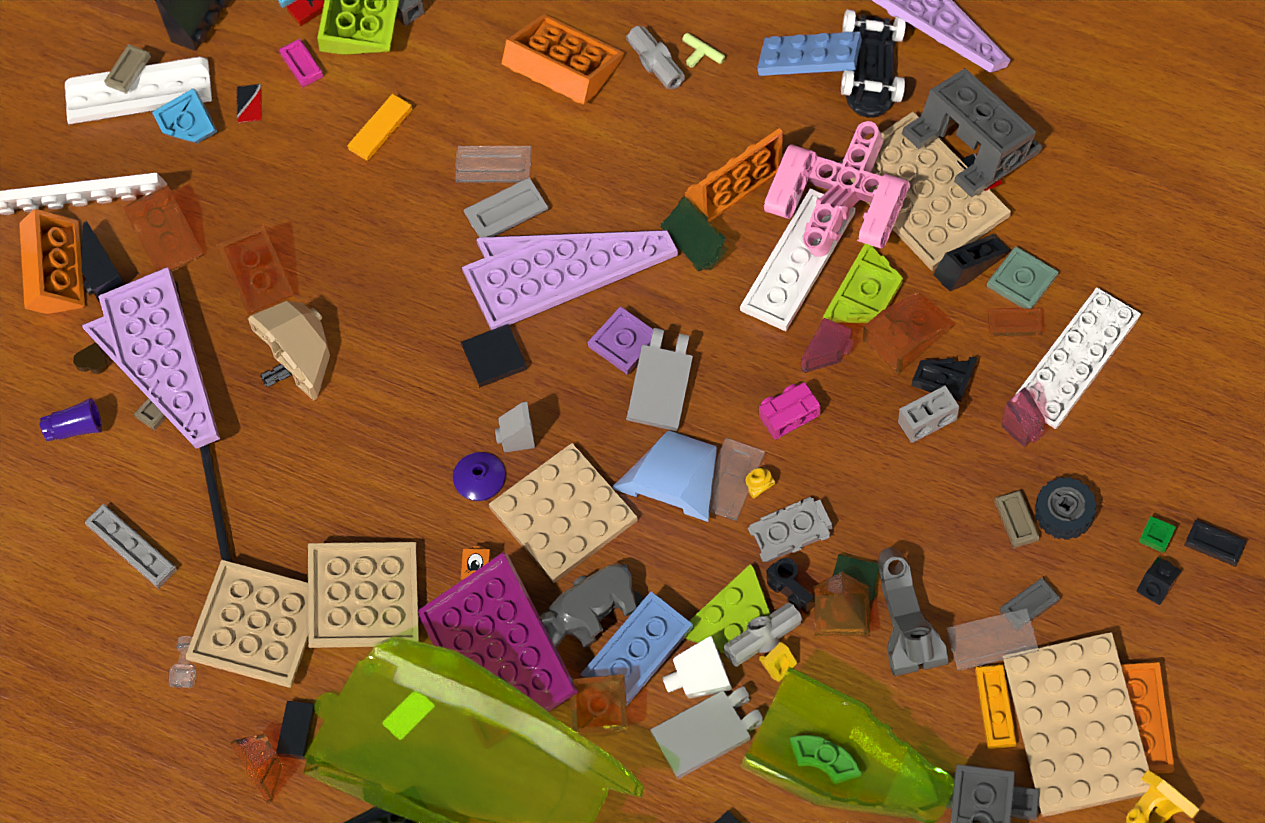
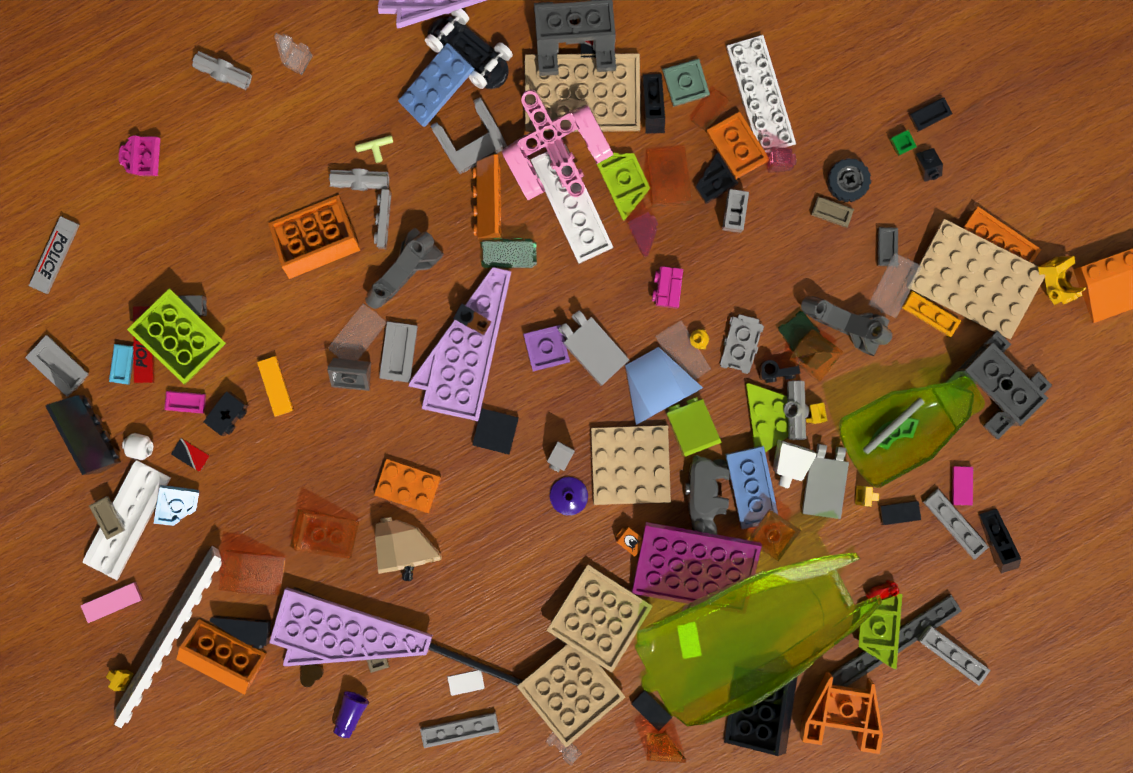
camera: 55 degrees left, 25 degrees up
none -> bright pink tile [81,582,143,623]
none -> white head [122,433,153,460]
none -> black brick [203,391,249,436]
none -> dark grey slope [327,358,371,391]
none -> dark grey connector [365,228,444,309]
none -> light grey plate [374,189,392,249]
none -> orange plate [374,459,441,513]
none -> light grey connector [430,97,507,174]
none -> white sticker [448,670,485,696]
none -> leg [453,304,492,335]
none -> lime slope [666,397,722,457]
none -> orange plate [707,112,769,179]
none -> yellow tile [855,485,879,506]
none -> light grey piece [862,397,925,455]

